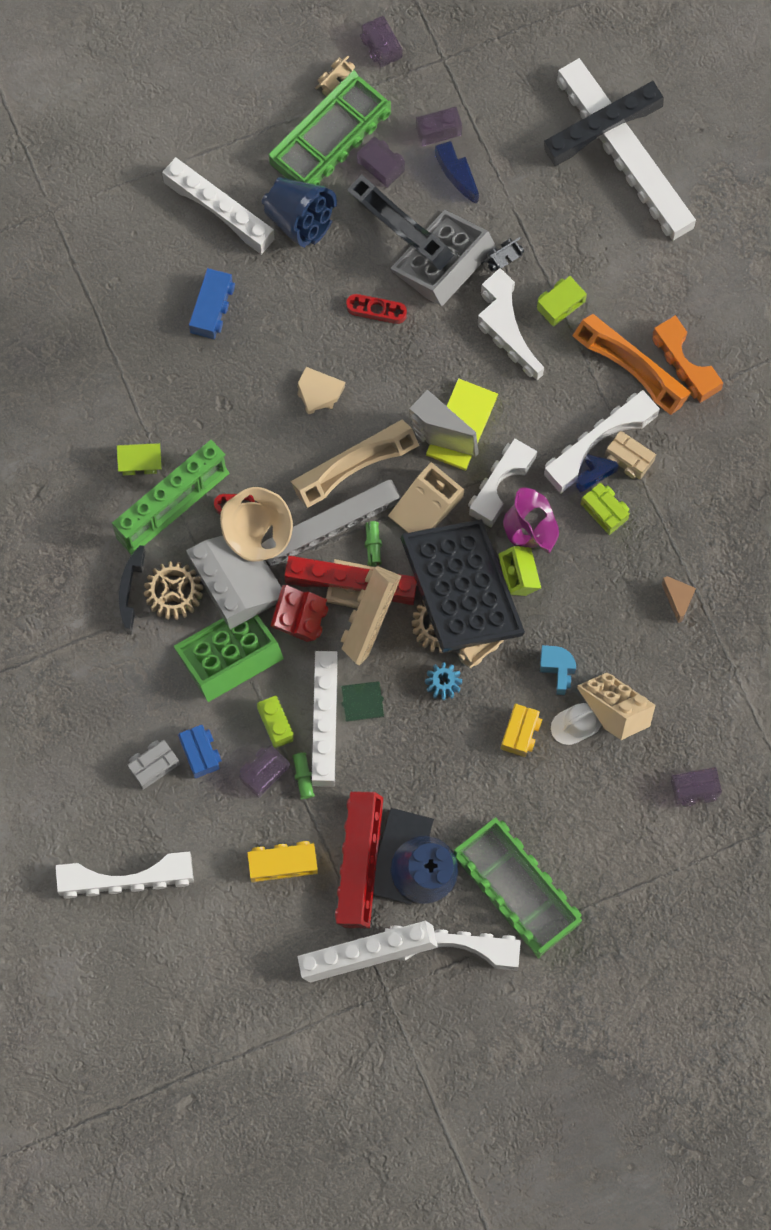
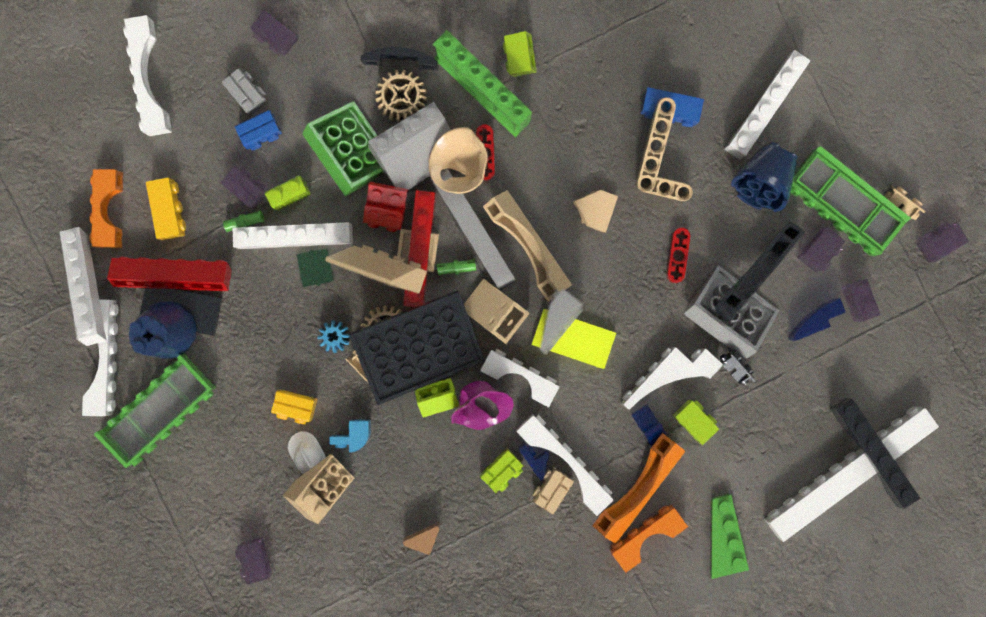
camera: 85 degrees right, 15 degrees up
none -> orange arch [89,169,123,248]
none -> clear purple brick [250,10,298,57]
none -> clear blue slope [631,404,667,447]
none -> tan beam [636,98,693,201]
none -> bright green wing [710,494,749,579]

